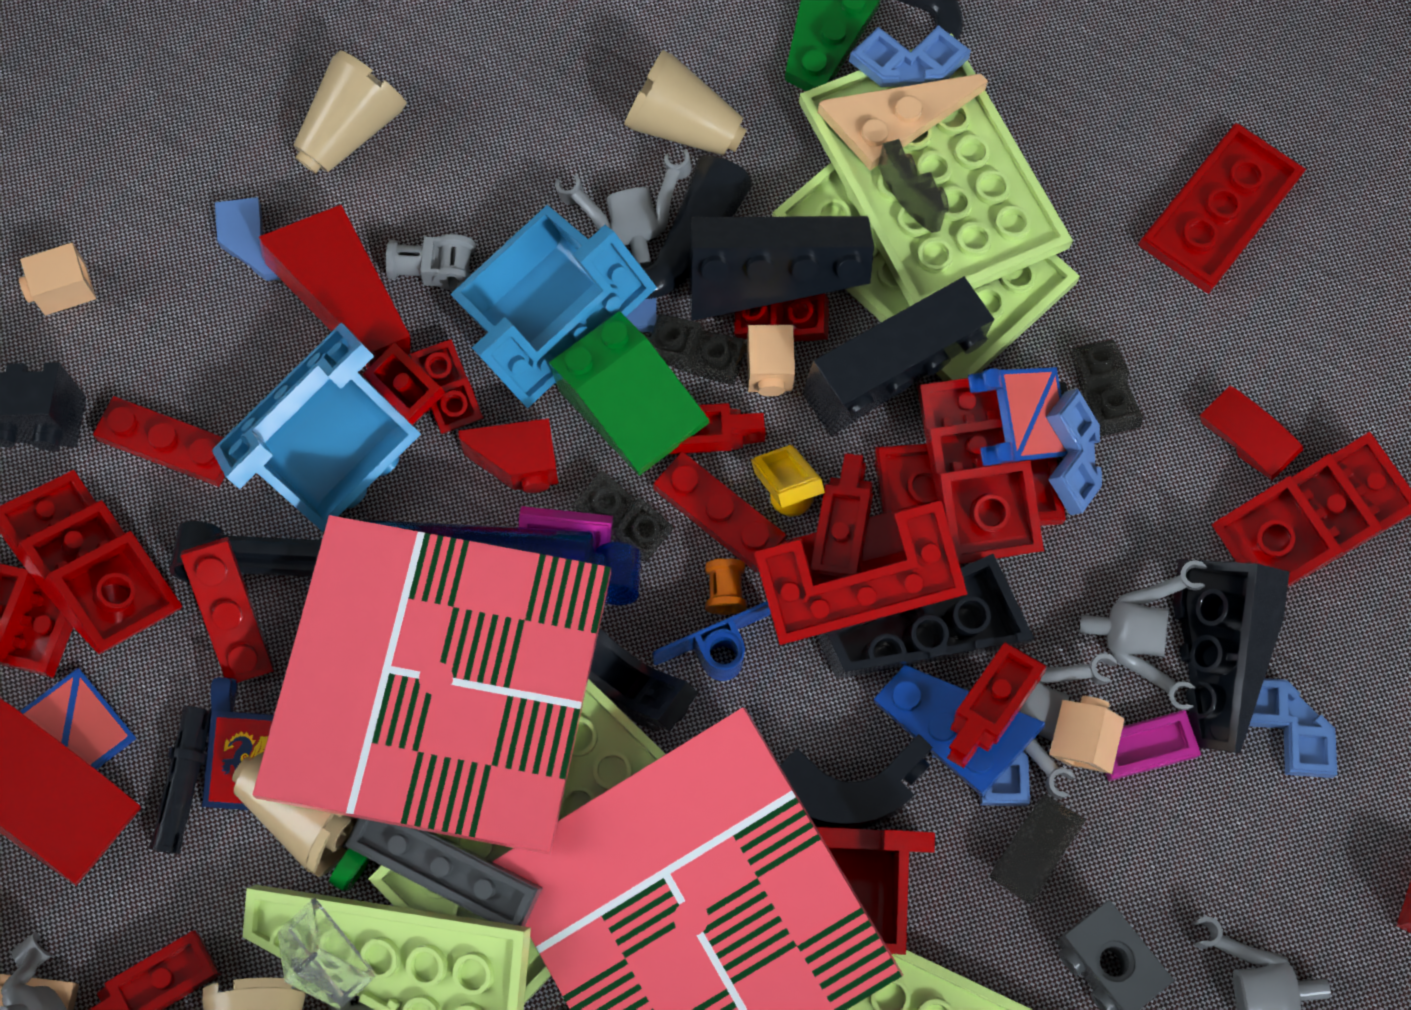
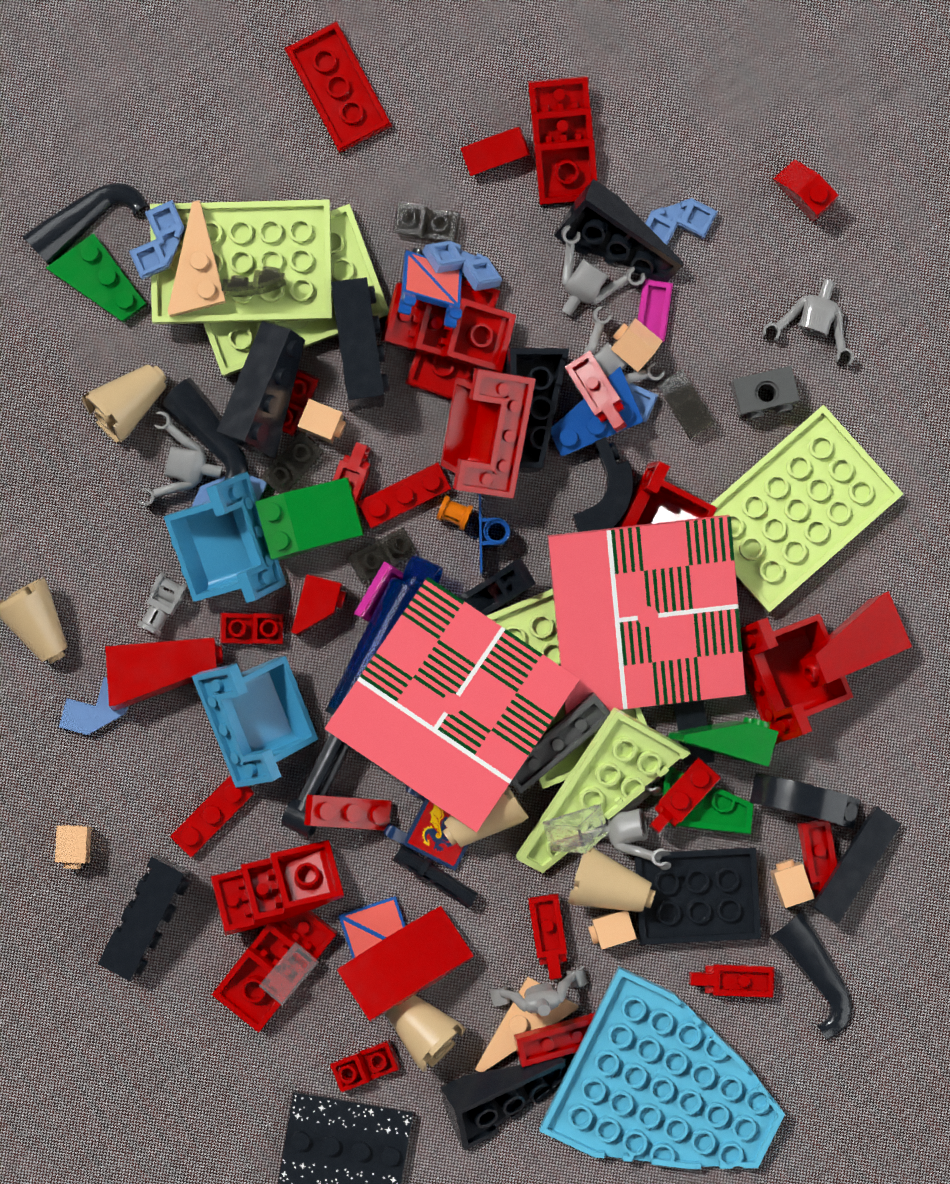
camera: 60 degrees left, 15 degrees up
green tile [329,848,371,892] -> none
red slope [362,343,446,425] -> none
yellow tile [751,444,825,517] -> none
red hinge [810,453,873,580] -> none

